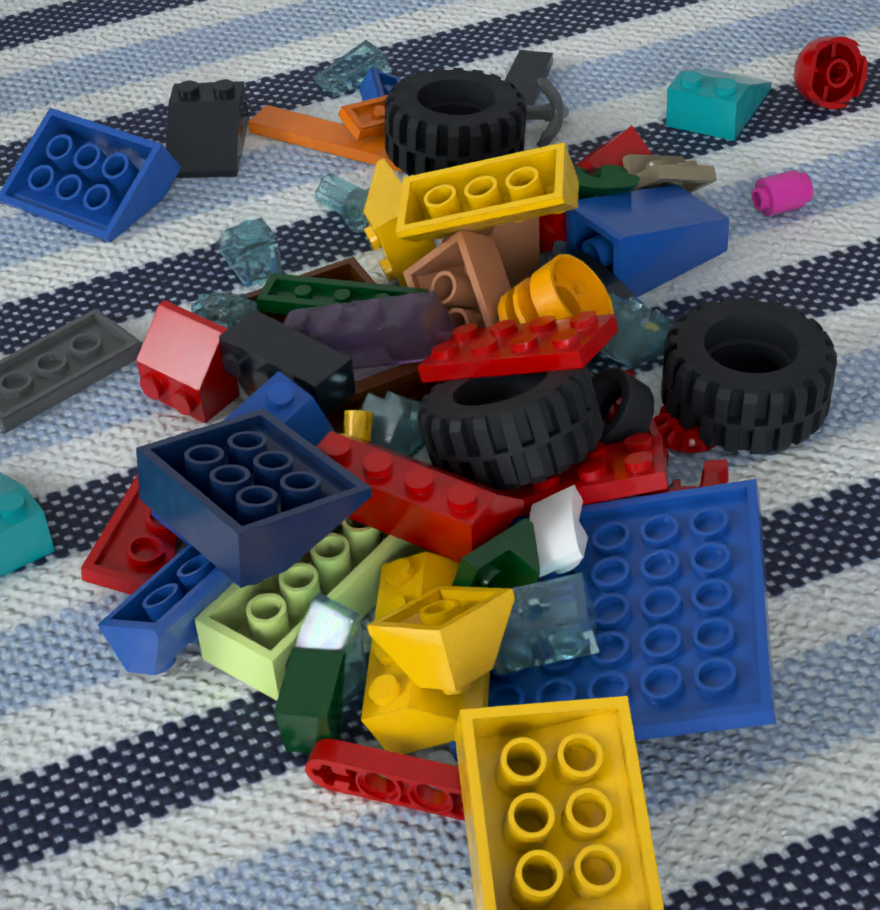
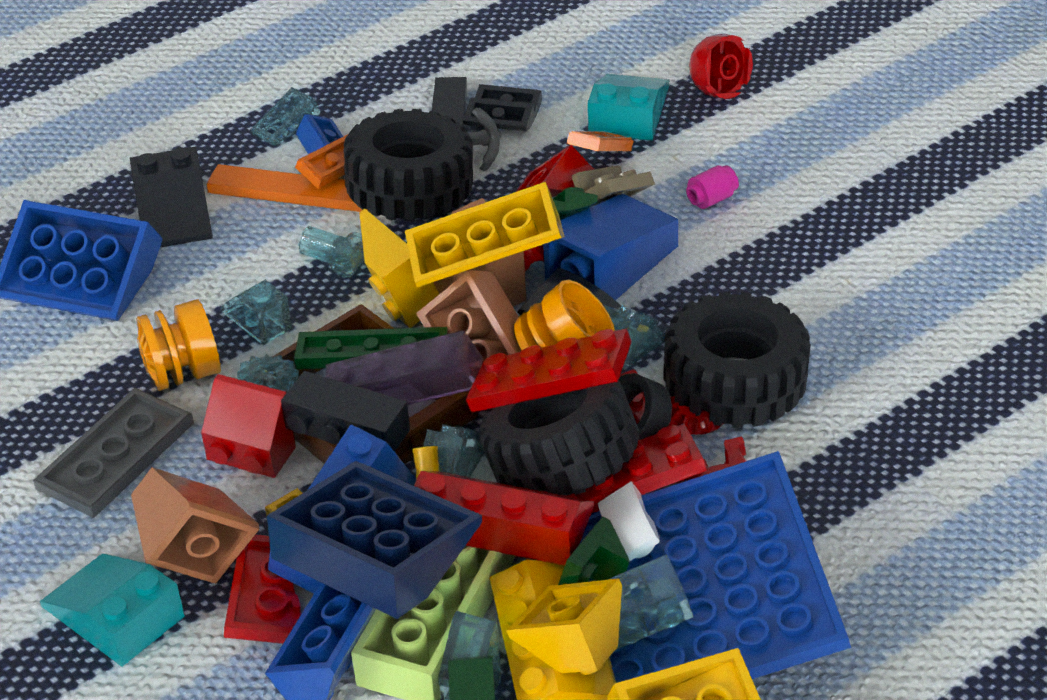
camera: 15 degrees left, 0 degrees up
none -> nougat slope [131,467,260,584]
none -> light orange wheel [136,299,221,391]
none -> black slope [463,84,542,132]
none -> orange tile [567,131,634,151]

